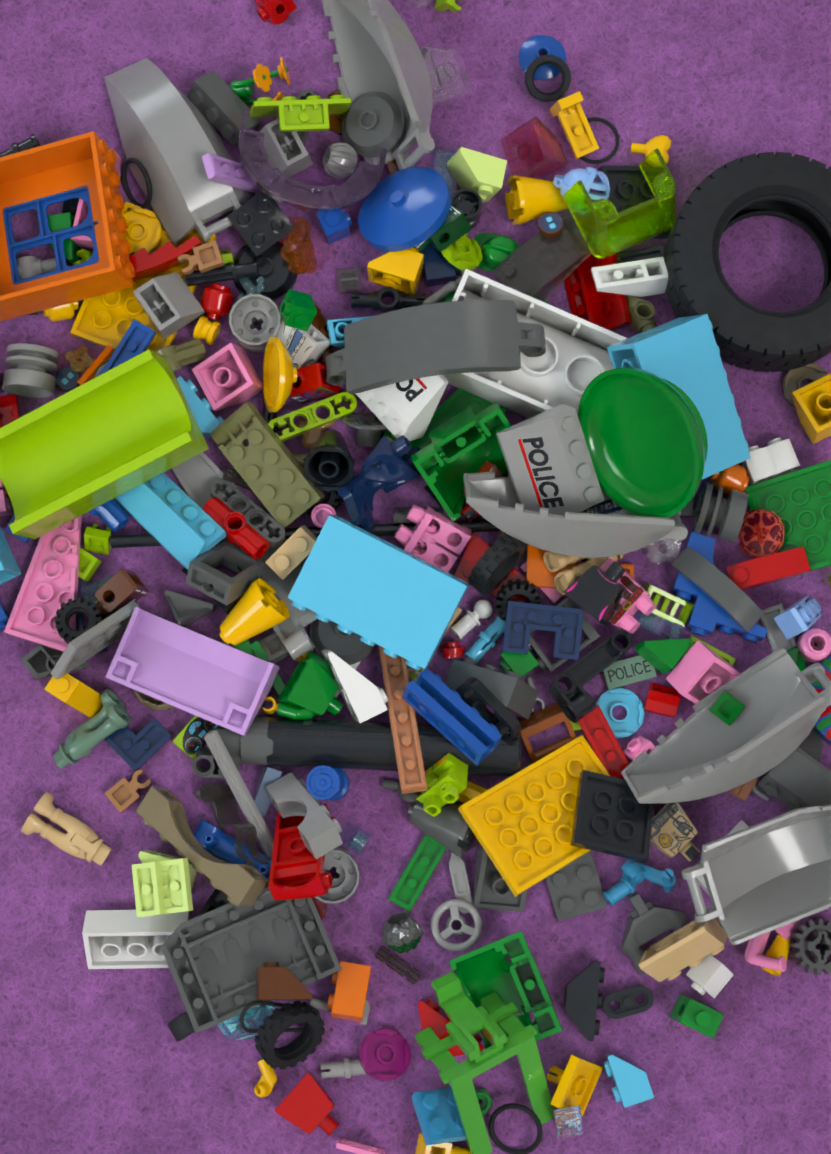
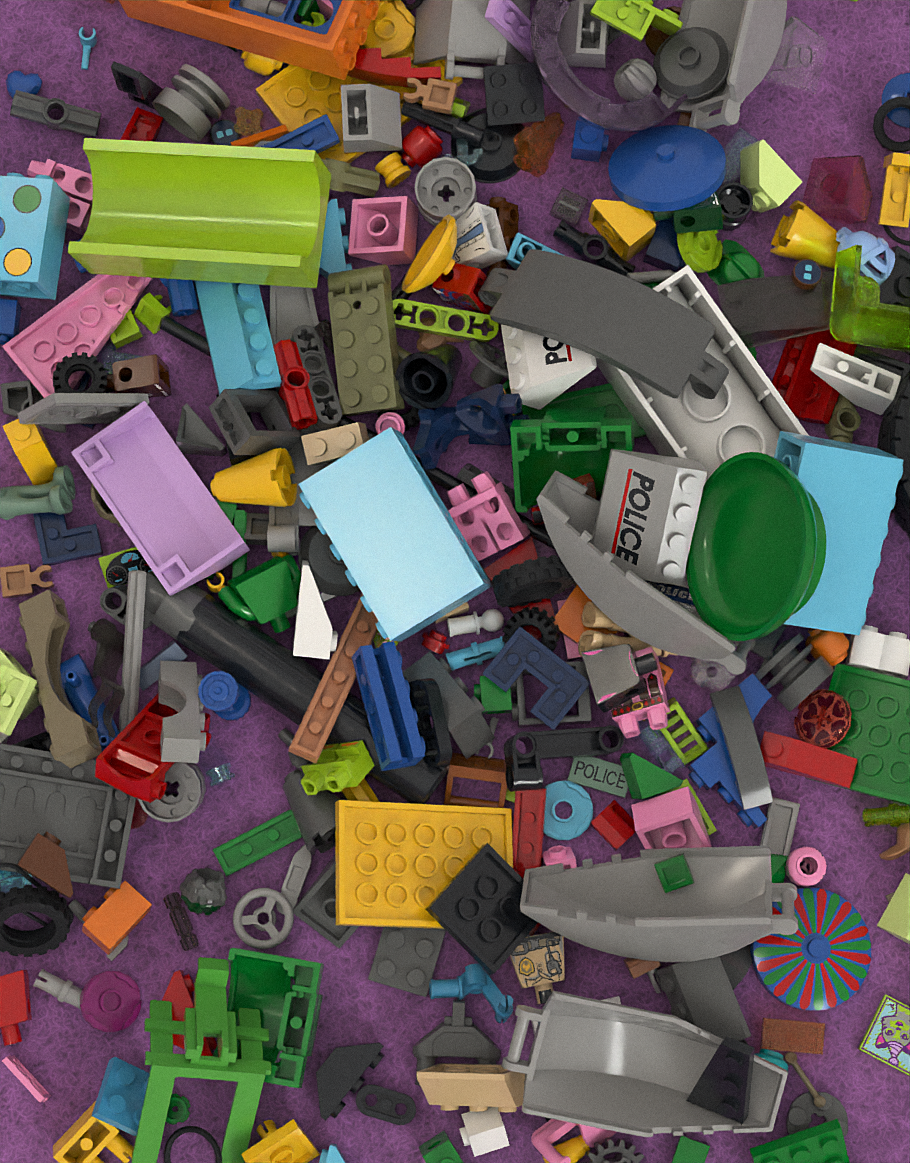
camera: 25 degrees right, 0 degrees up
green brick [279,289,317,331] -> none
light blue slope [774,595,822,640] -> none

